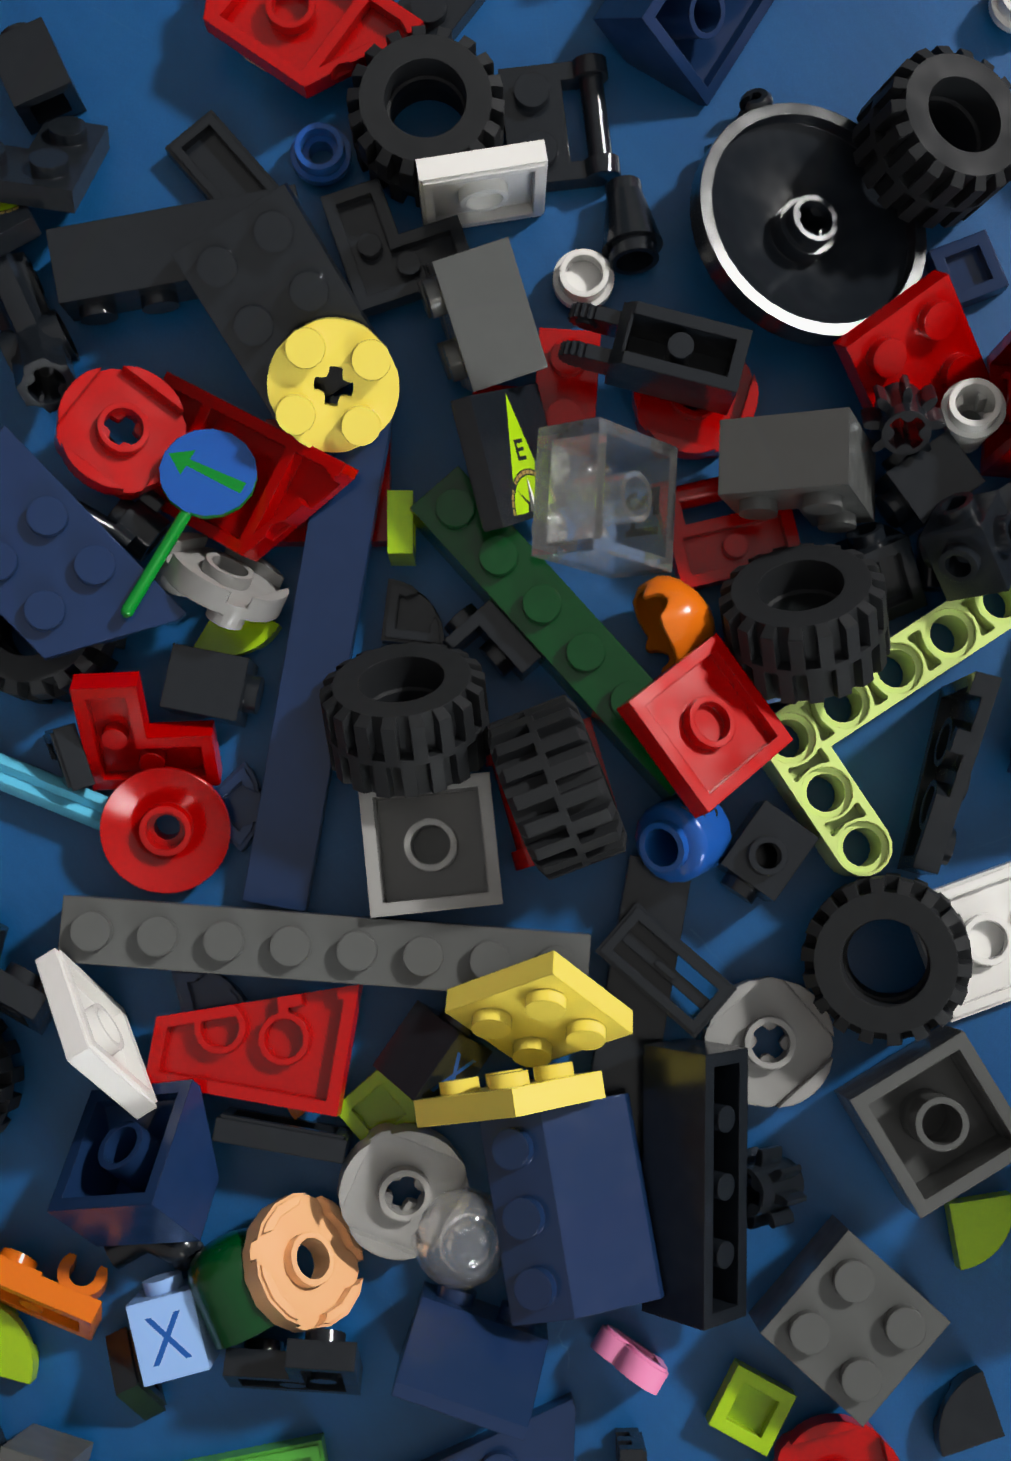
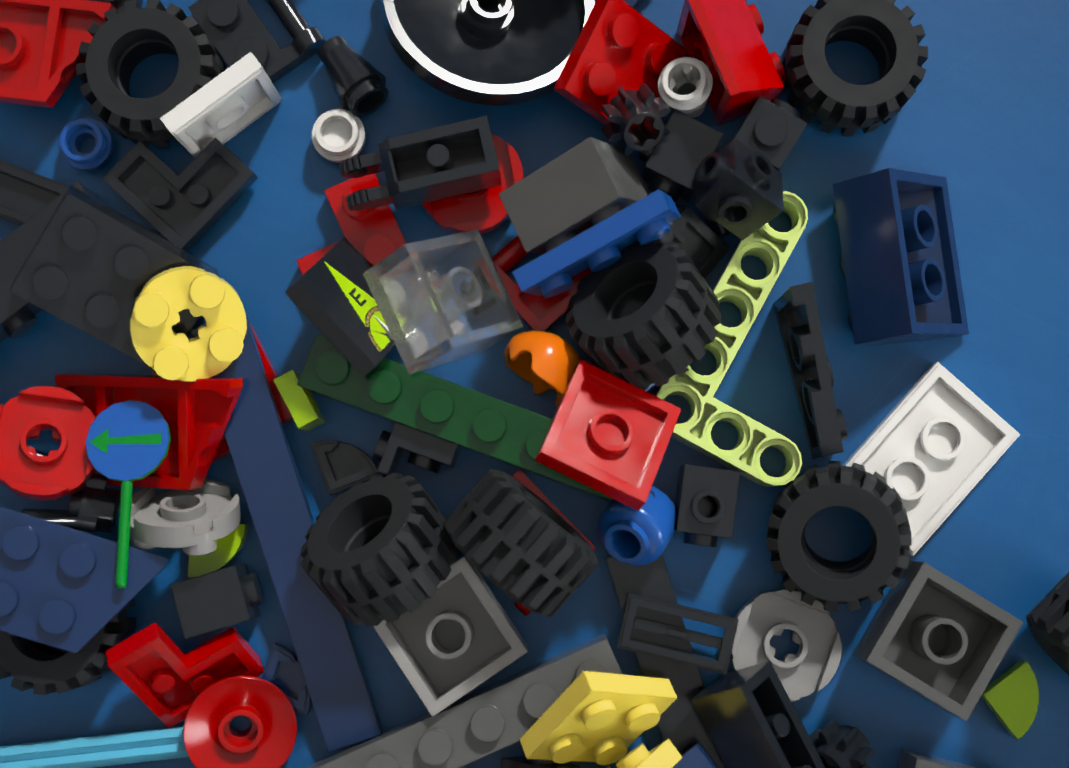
camera: 20 degrees left, 0 degrees up
black tile [43,723,95,791] -> none
dark grey brick [417,237,548,392] -> none
none -> blue plate [512,189,681,298]

